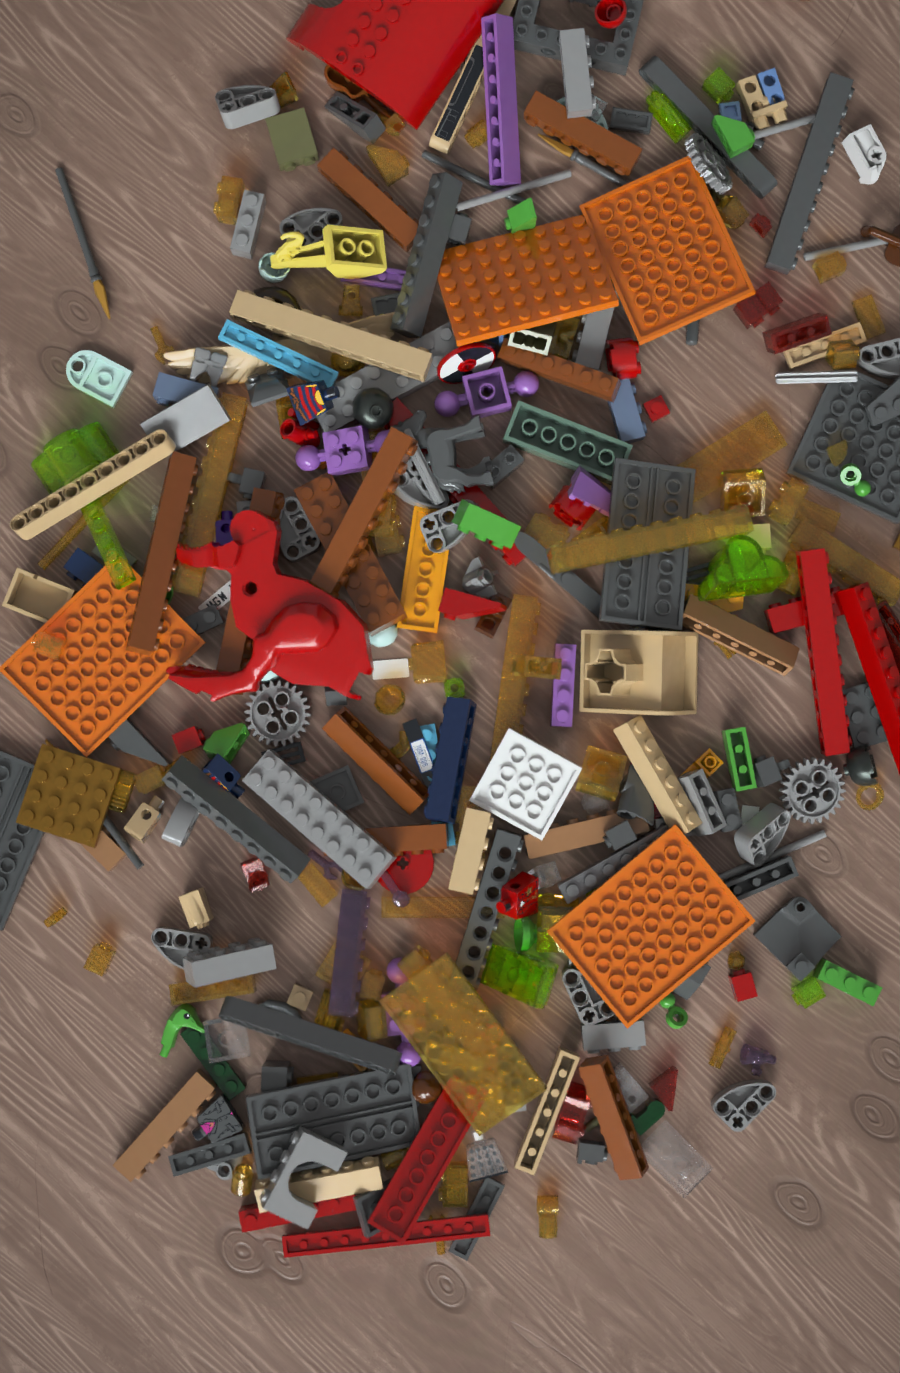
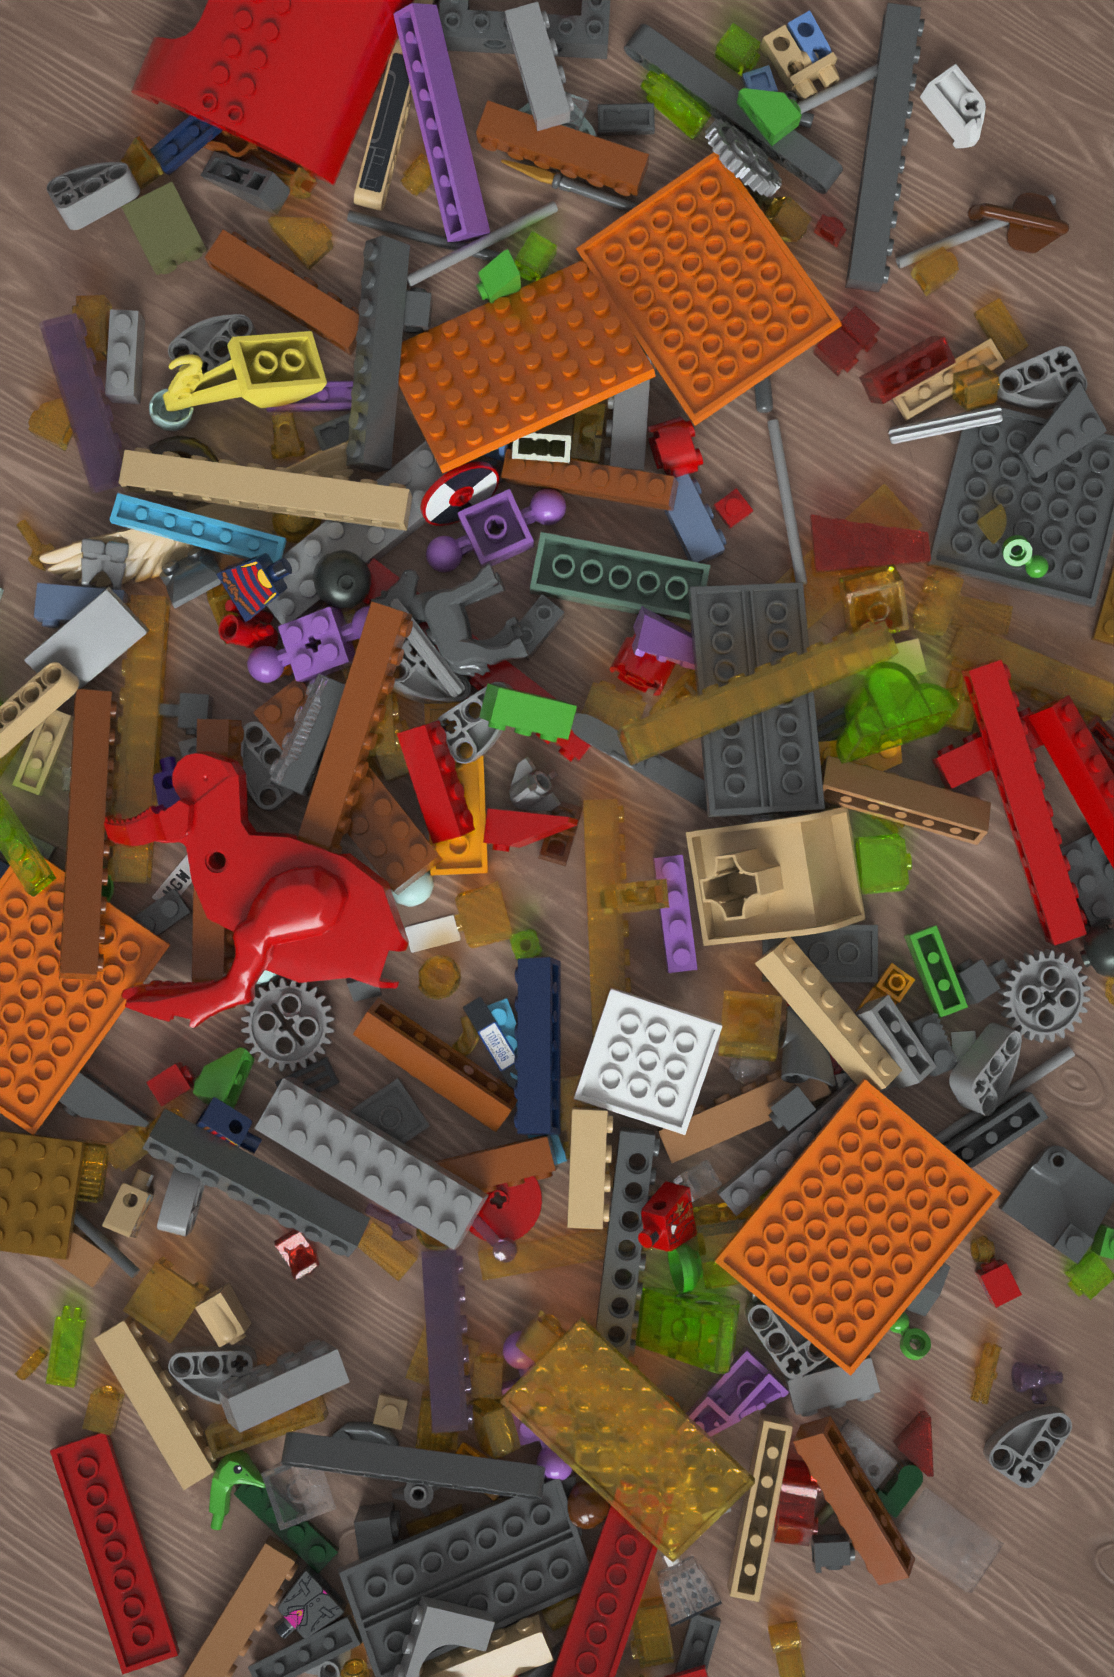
camera: 10 degrees left, 0 degrees up
none -> tan plate [12,710,73,796]
none -> clear yellow slope [28,392,91,451]
none -> clear purple brick [39,313,123,493]
none -> clear neon green hinge [45,1305,86,1388]
none -> red plate [50,1429,180,1675]
none -> tan brick [94,1315,218,1490]
none -> clear yellow panel [123,1257,209,1343]
none -> dark blue hinge [149,116,223,175]
none -> piece [270,674,345,798]
none -> light grey brick [392,1483,440,1516]
none -> red brick [397,720,475,844]
none -> clear neon green brick [515,231,557,281]
none -> medium lavender wedge [648,1346,790,1467]
none -> dark grey plate [762,925,878,983]
none -> light grey piece [767,419,807,585]
none -> clear red wing [810,514,931,573]
none -> clear neon green torso [854,834,912,895]

